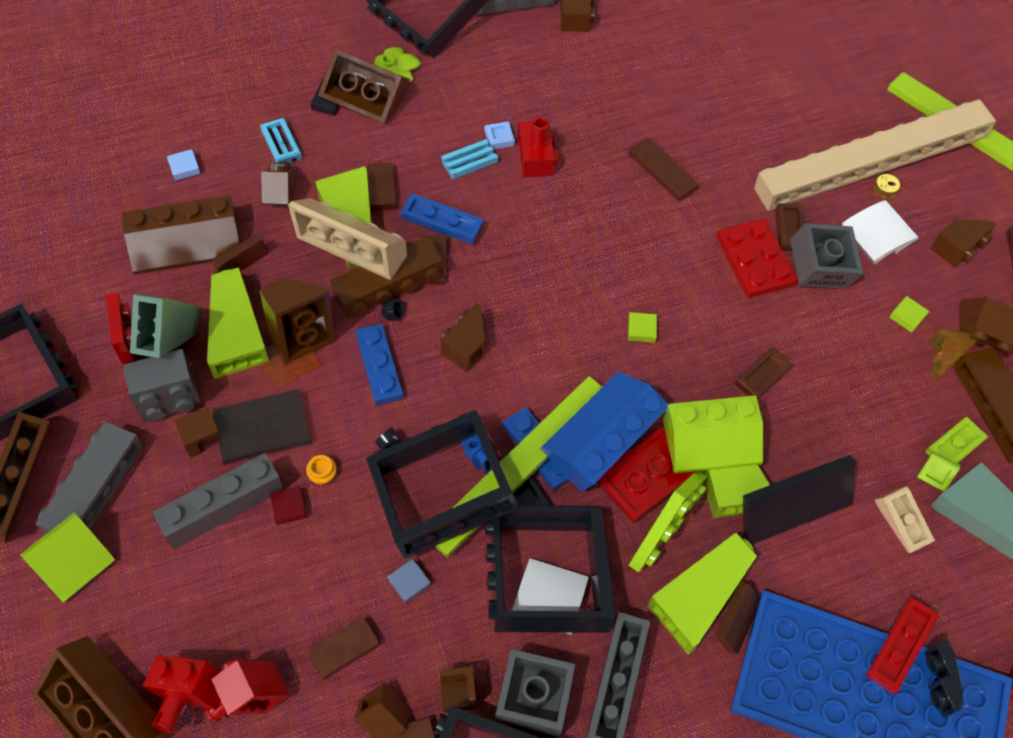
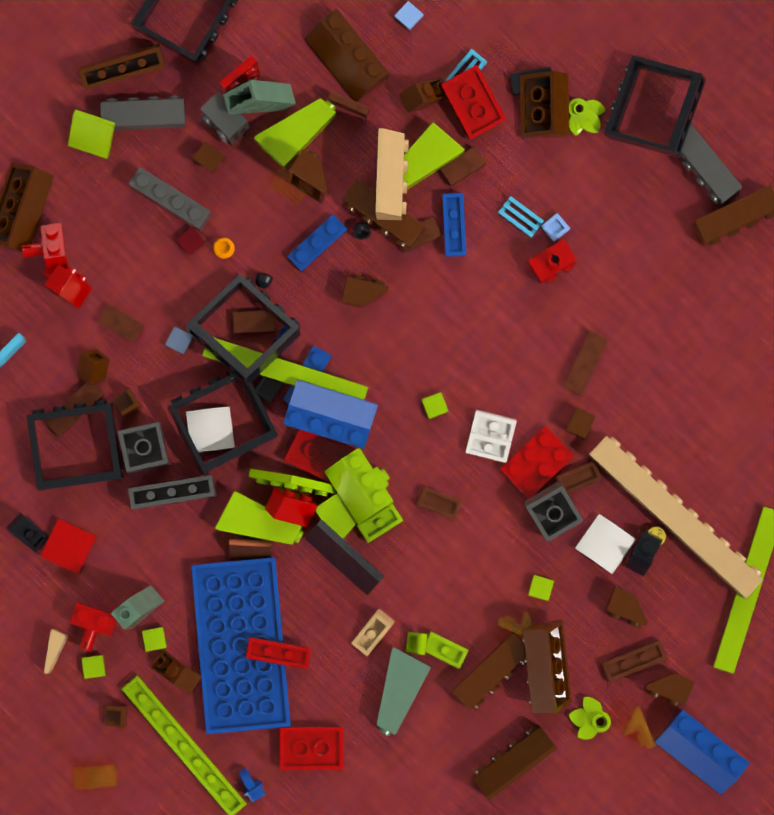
camera: 70 degrees right, 25 degrees up
clear smoke tile [213,389,311,465] -> none
black slope [924,640,962,718] -> none
none -> copper tile [233,311,276,334]
none -> red brick [265,486,318,527]
none -> lime plate [357,503,403,543]
none -> red plate [440,65,507,140]
none -> white slope [466,409,517,463]
none -> reddish brown panel [565,407,595,440]
none -> black slope [625,530,663,576]

